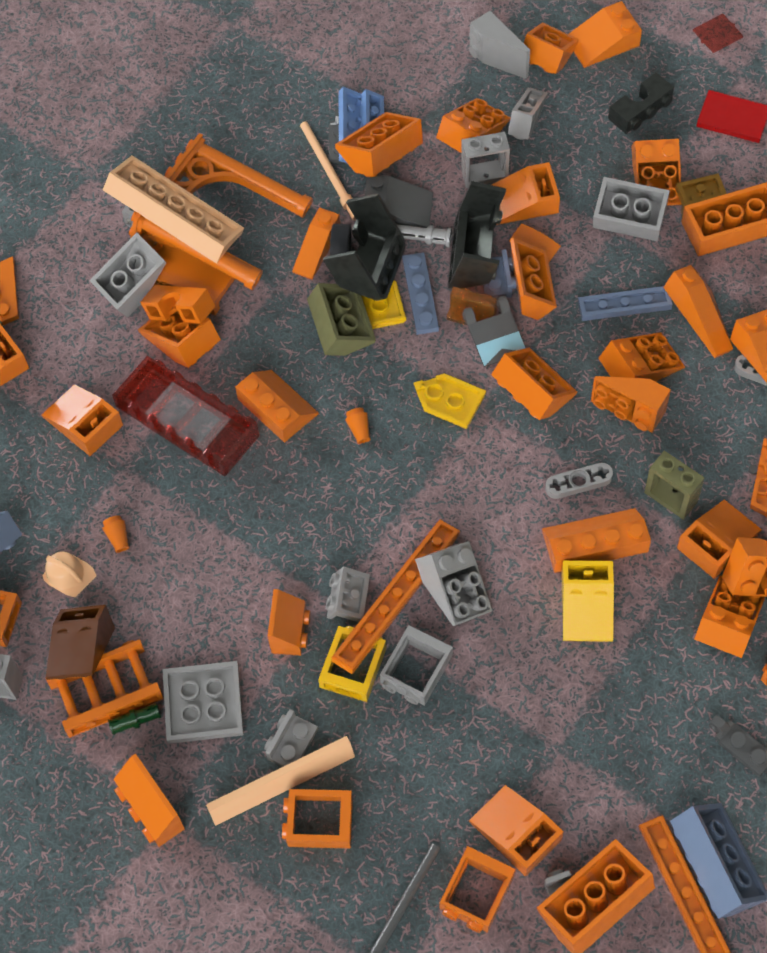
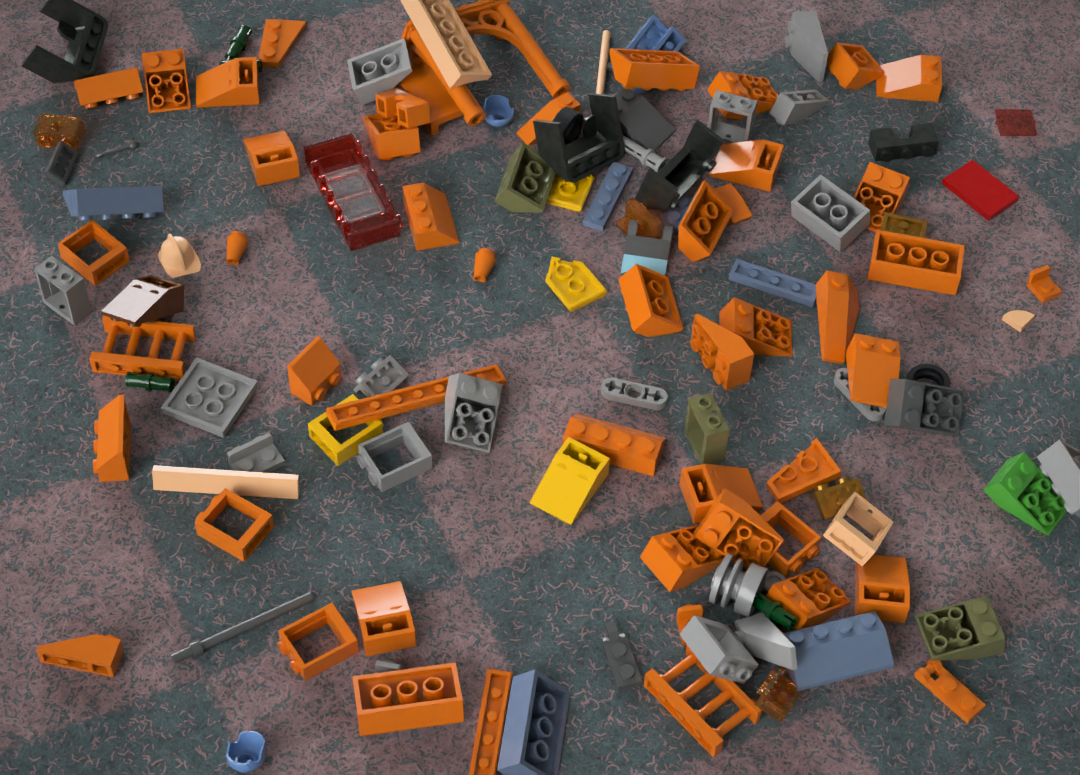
camera: 25 degrees right, 10 degrees down
none -> medium blue hair [482,95,514,127]

